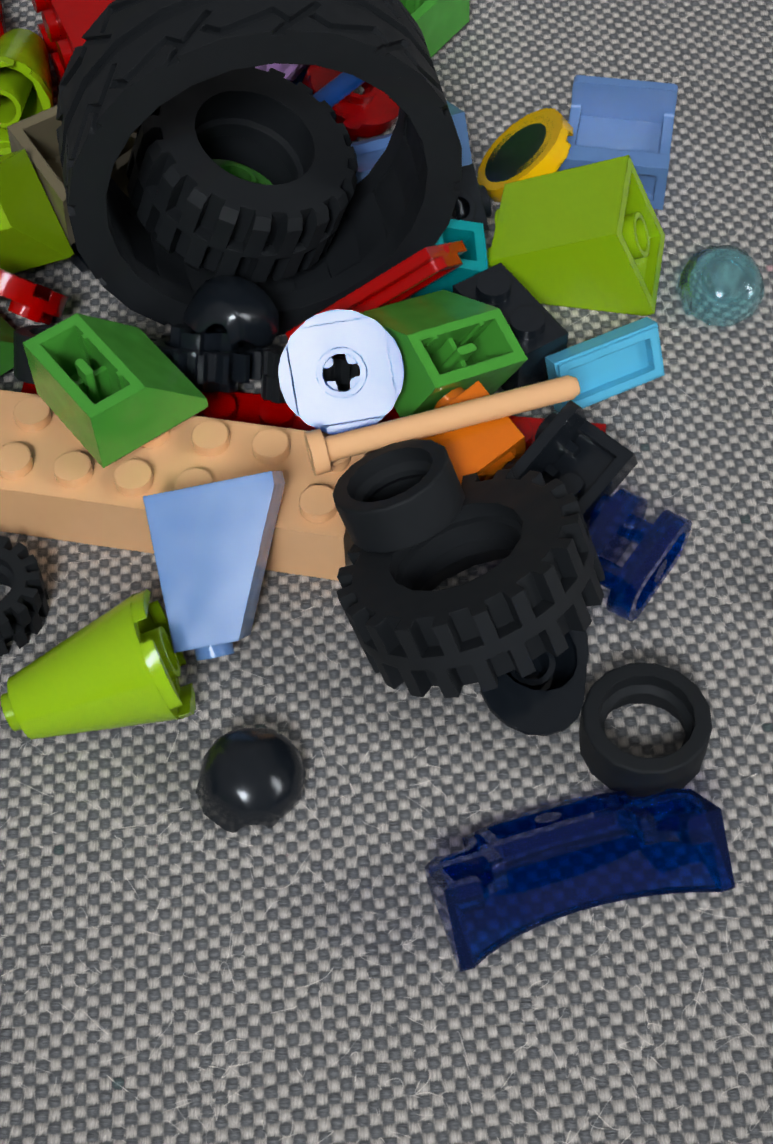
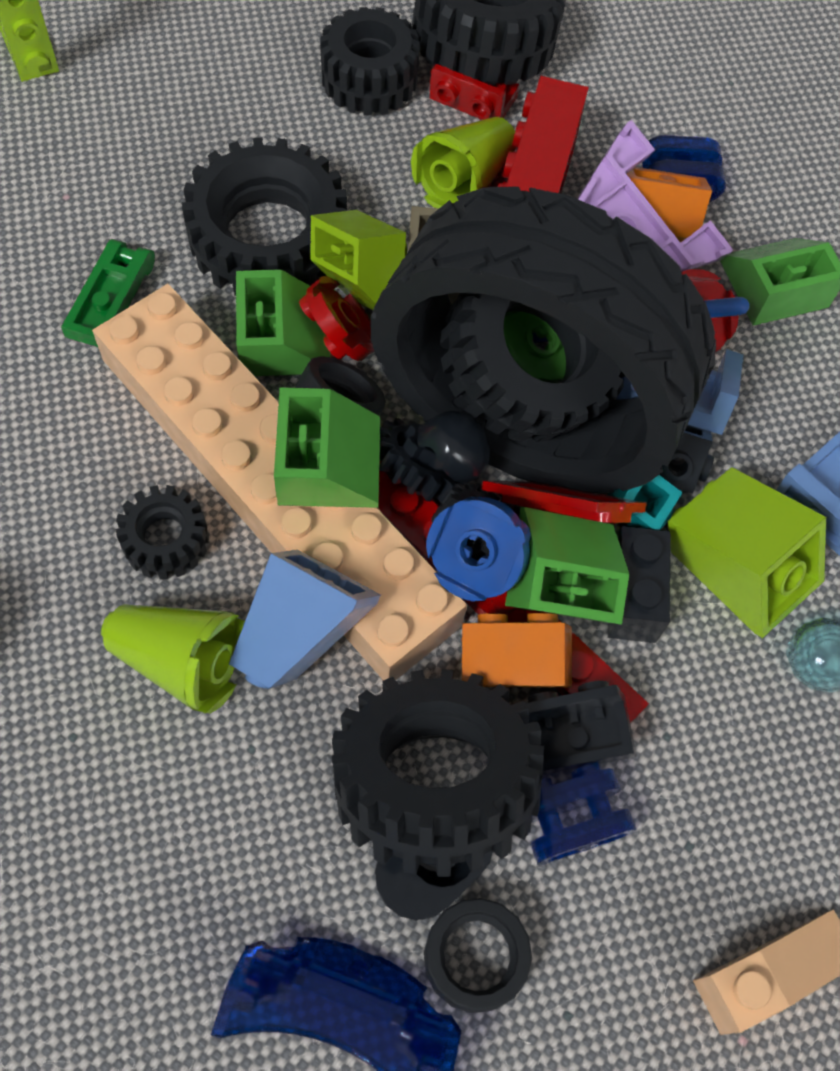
camera: 30 degrees right, 10 degrees up
black hair [196,728,306,833] -> none
light nougat bar [304,375,580,476] -> none
black tyre [333,439,465,553] -> none
tile [477,108,573,202] -> none
medium azure tile [545,317,665,412] -> none

